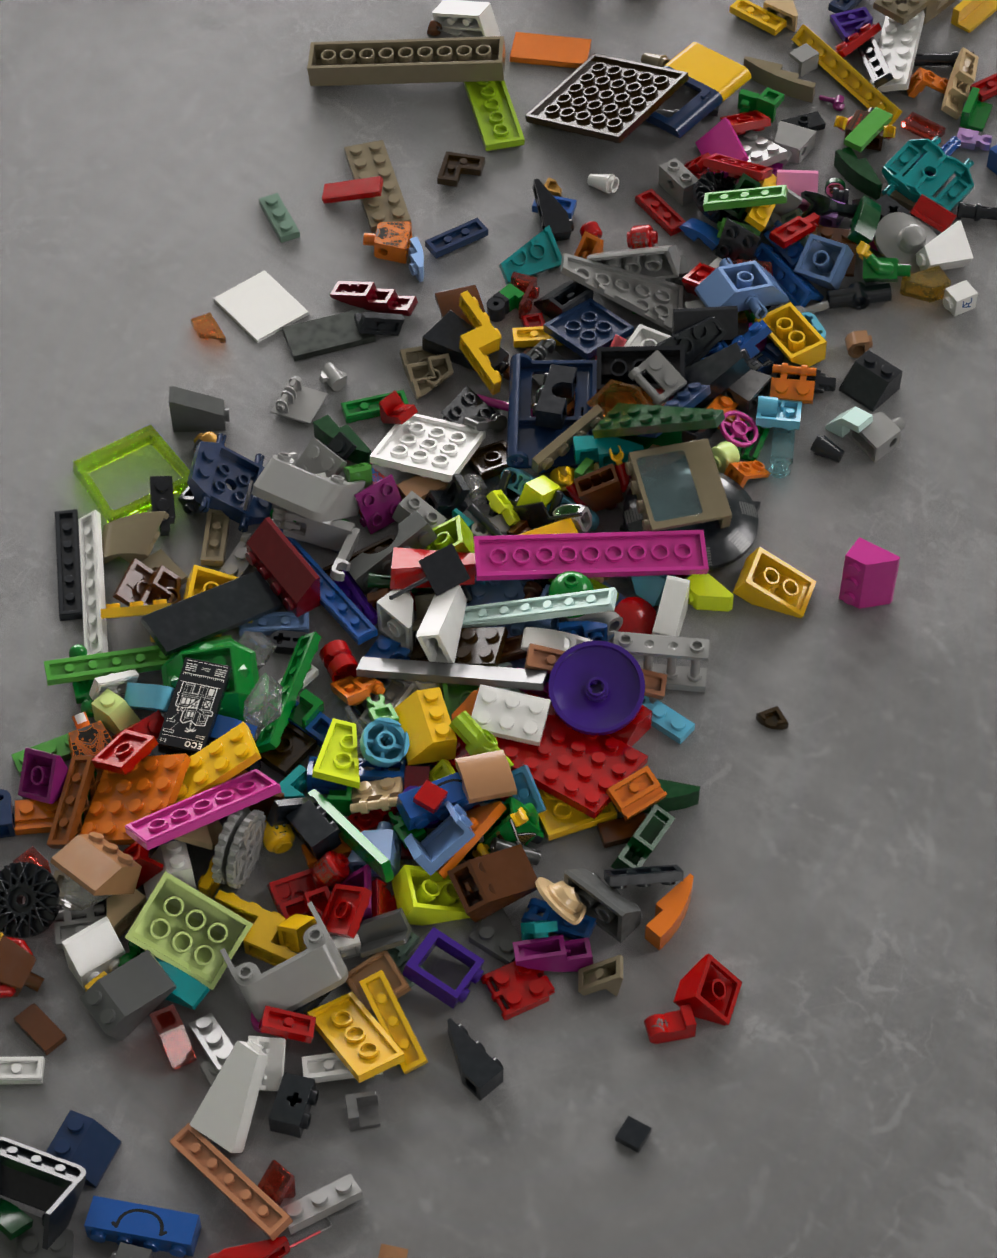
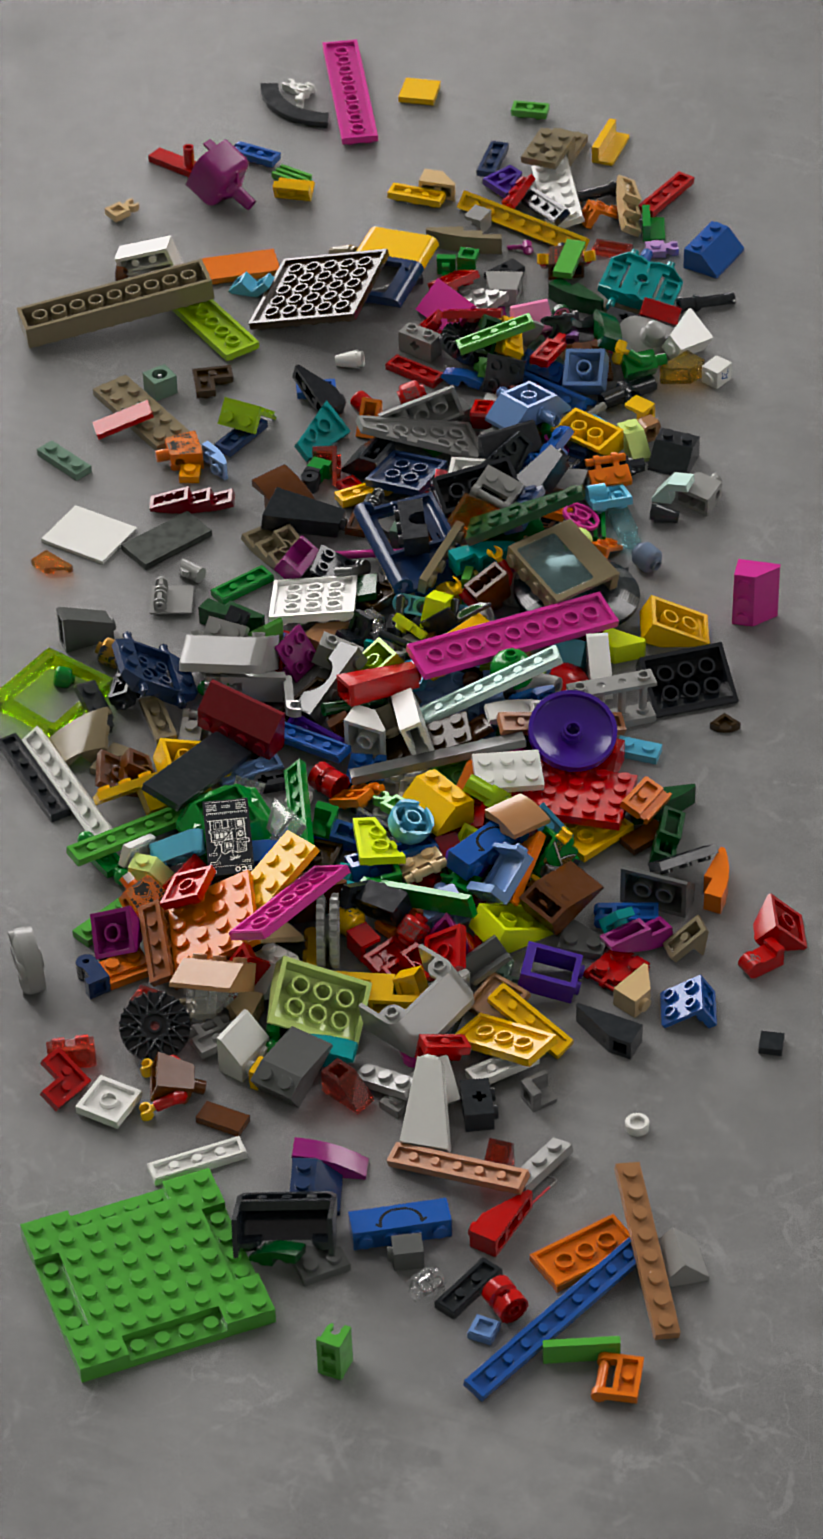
camera: 20 degrees left, 10 degrees down
black panel [354,312,404,336] -> none
red slope [379,390,418,424] -> none
black piece [389,543,470,600] -> none
red tile [413,780,448,814] -> none
yellow bracket [459,290,502,395] -> none
tan hat [535,877,586,925] -> none
none -> green piece [53,666,75,688]
none -> sand green piece [142,364,178,401]
none -> light orange plate [179,464,201,483]
none -> lime plate [217,397,277,434]
none -> medium azure slope [229,271,275,298]
none -> magenta panel [274,536,319,579]
none -> magenta slope [292,1137,369,1180]
none -> red panel [346,922,380,963]
none -> tile [356,573,379,603]
none -> tan slope [613,963,651,1018]
none -> yellowish green slope [617,418,651,462]
none -> yellow panel [625,395,655,420]
none -> white tile [625,1113,649,1137]
none -> sand blue head [631,542,663,573]
none -> black slope [635,642,739,718]
none -> blue bracket [660,975,717,1028]

